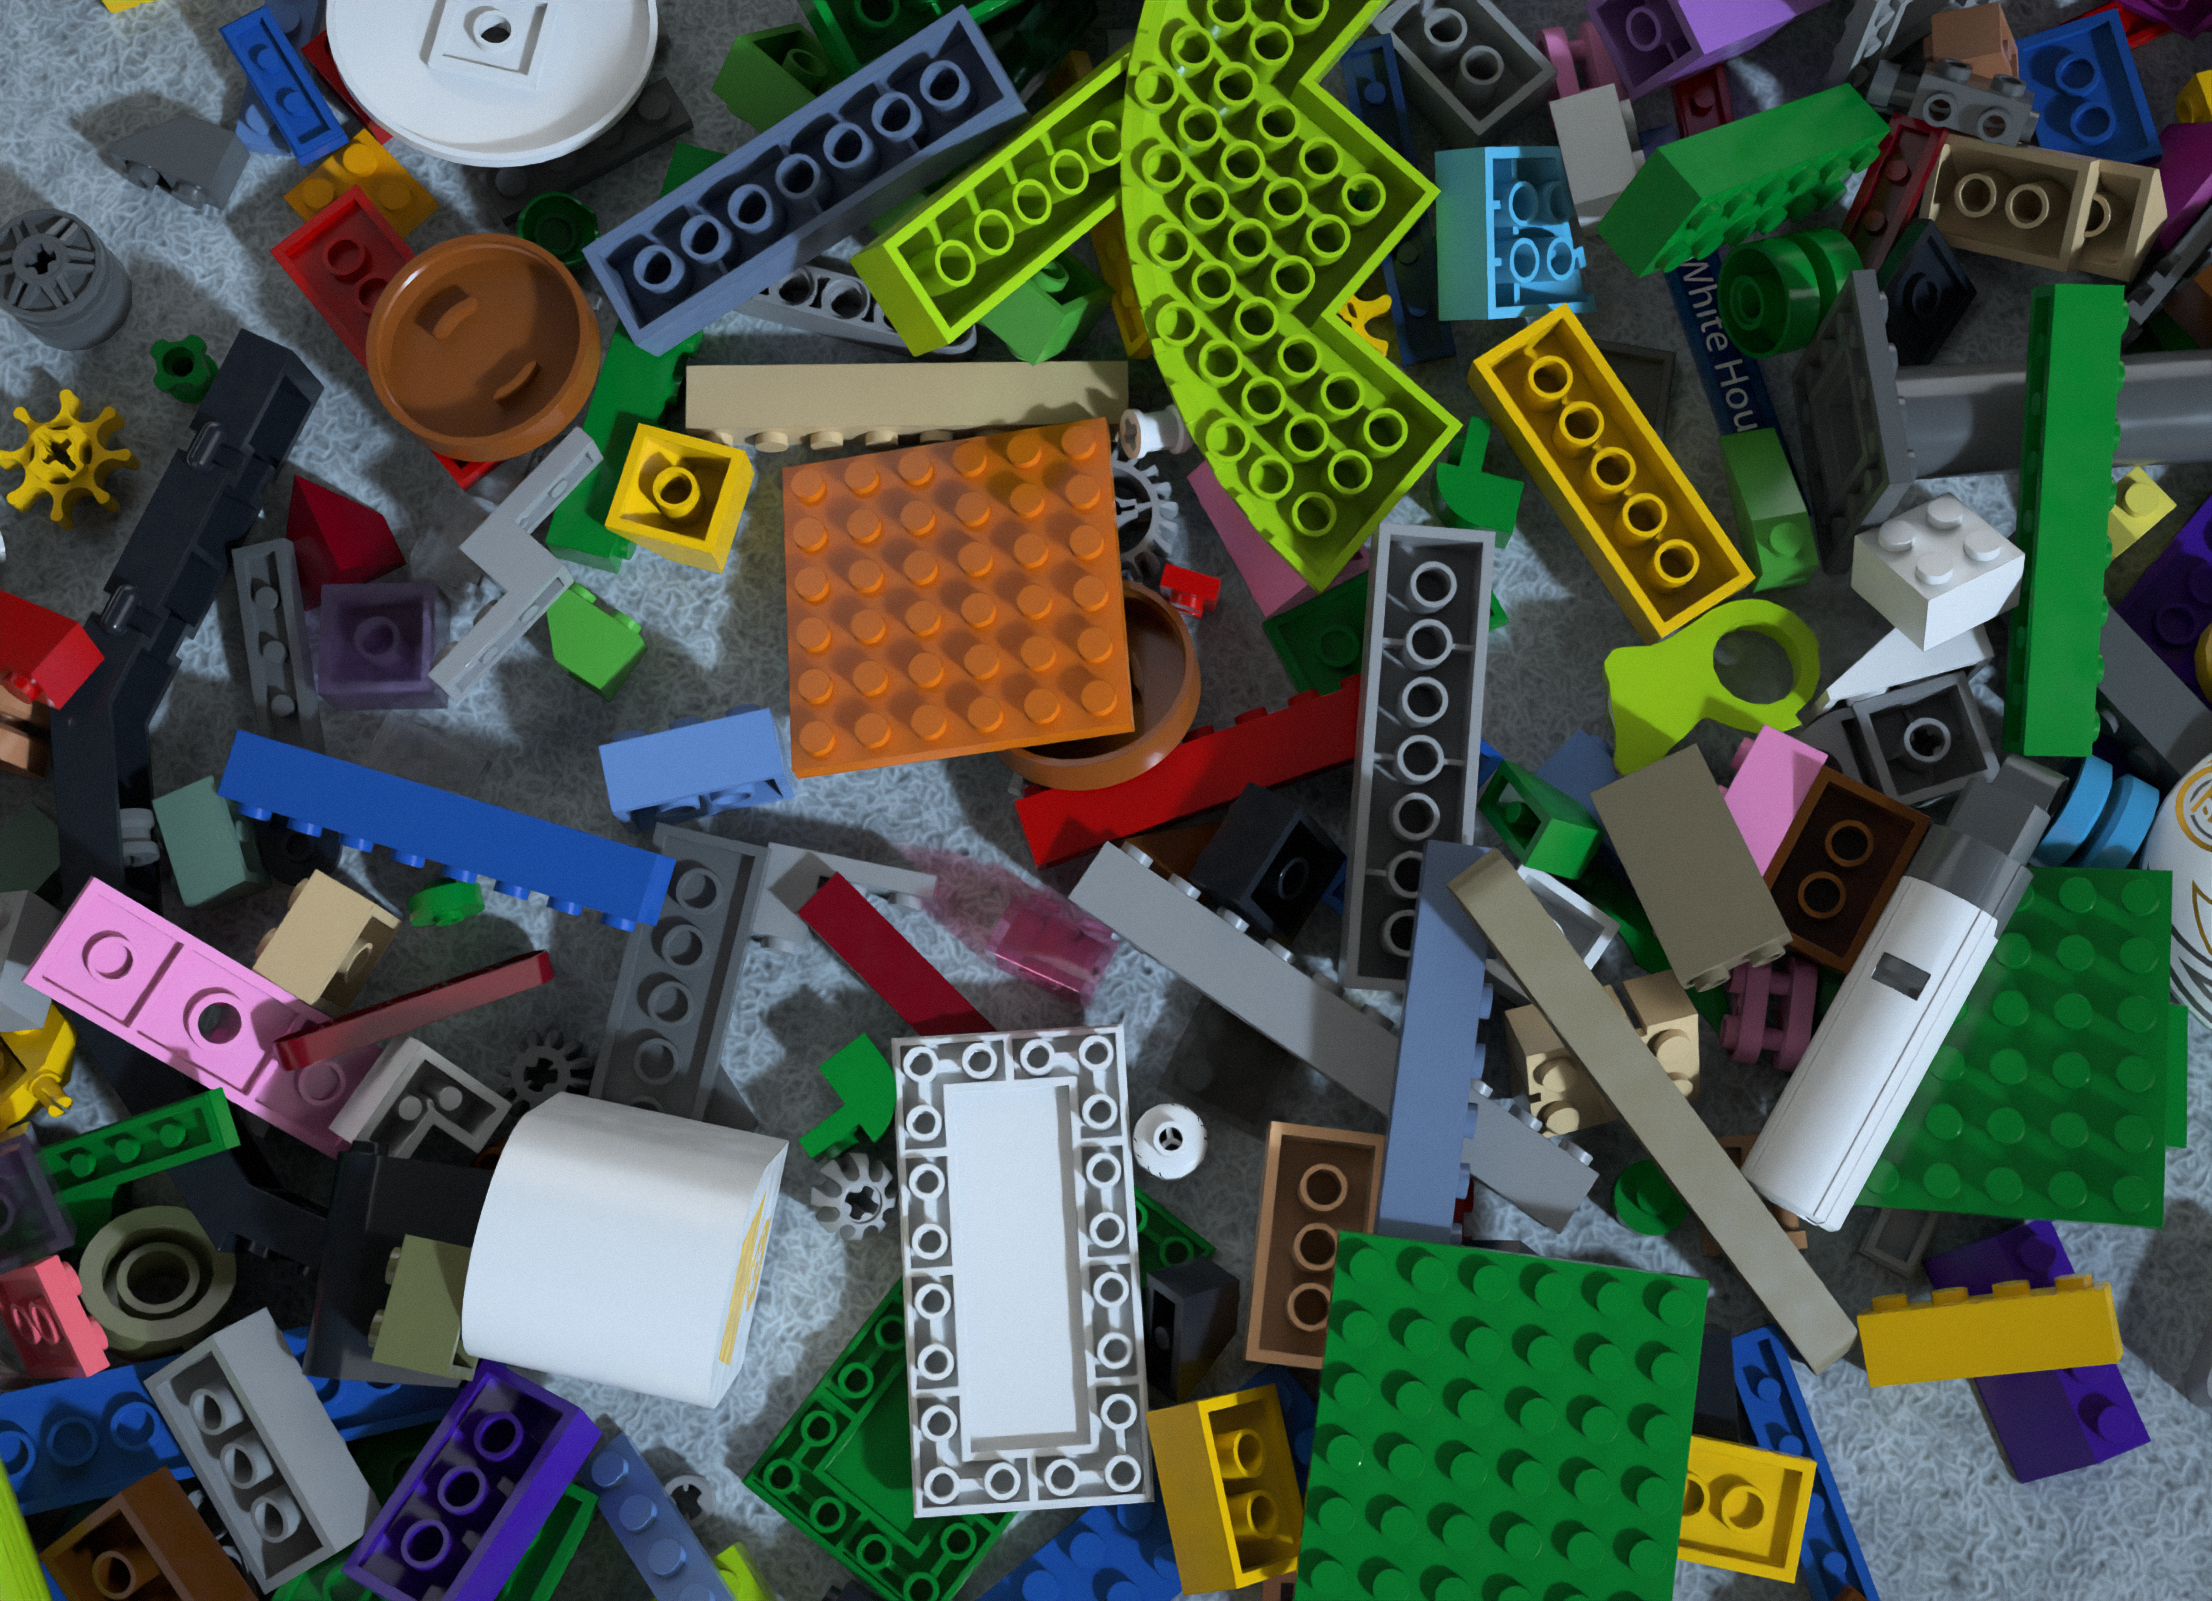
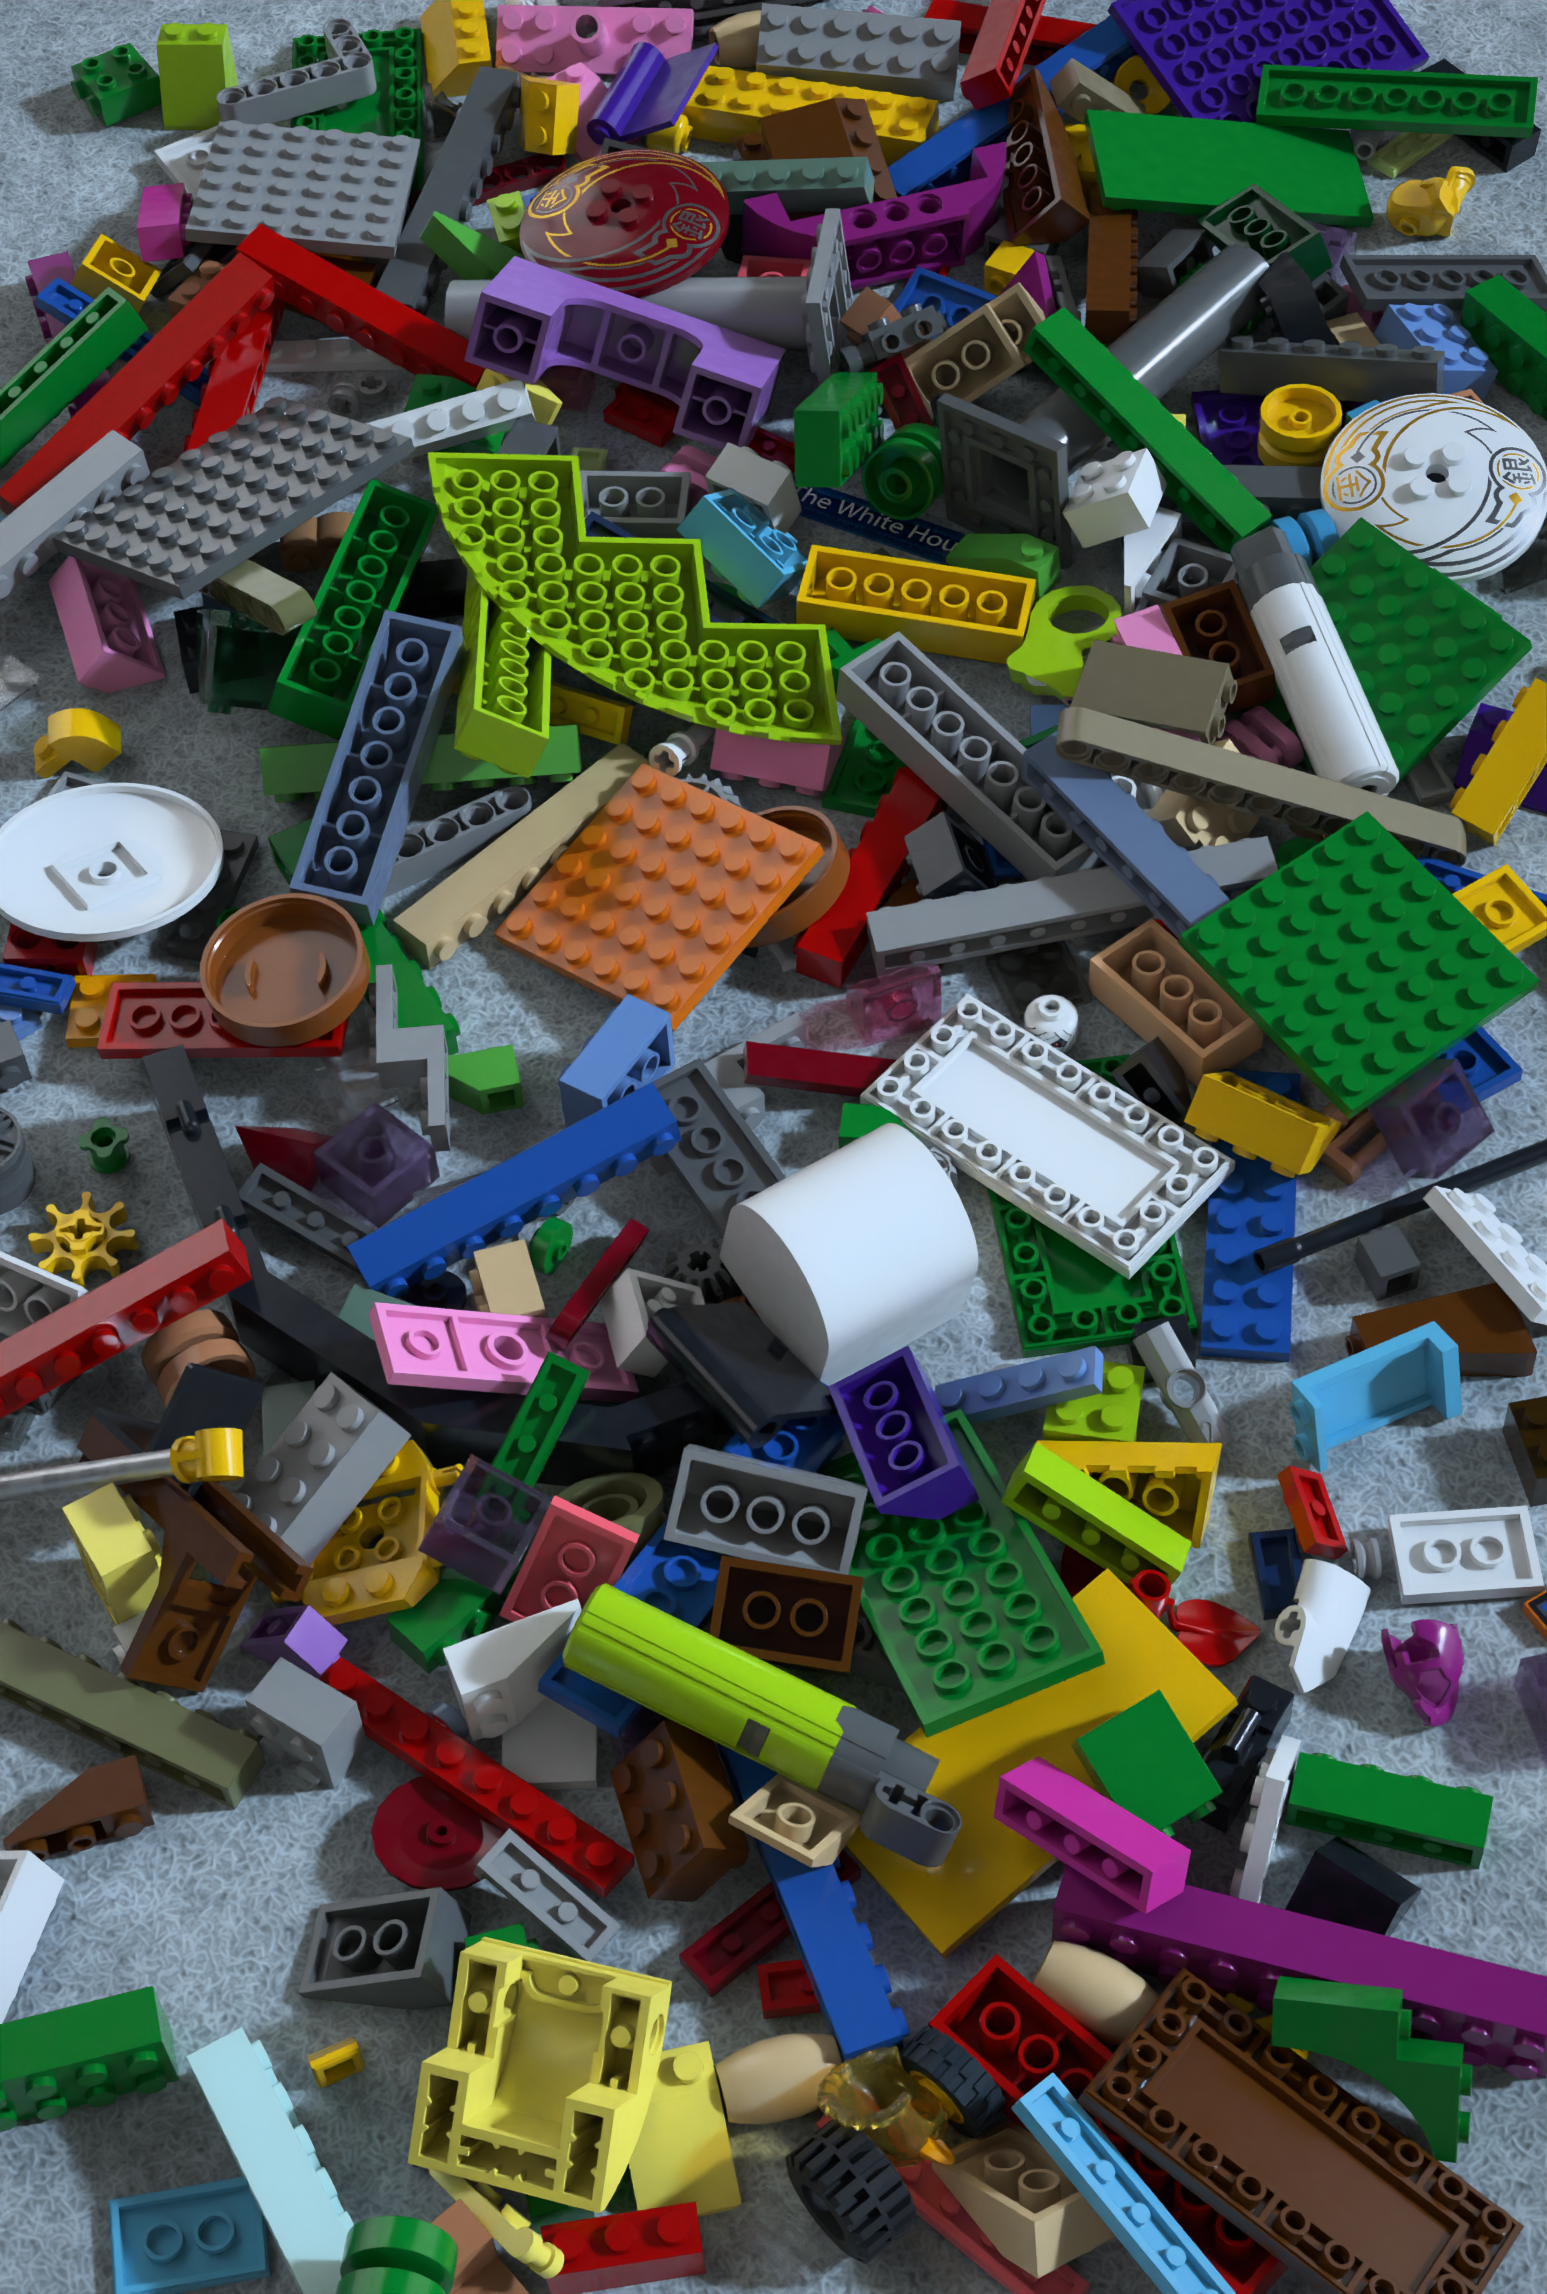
camera: 40 degrees left, 25 degrees down
olive brick [368,1234,479,1381] -> none
yellow slope [604,423,755,574] -> none
red plate [1160,563,1221,619] -> none

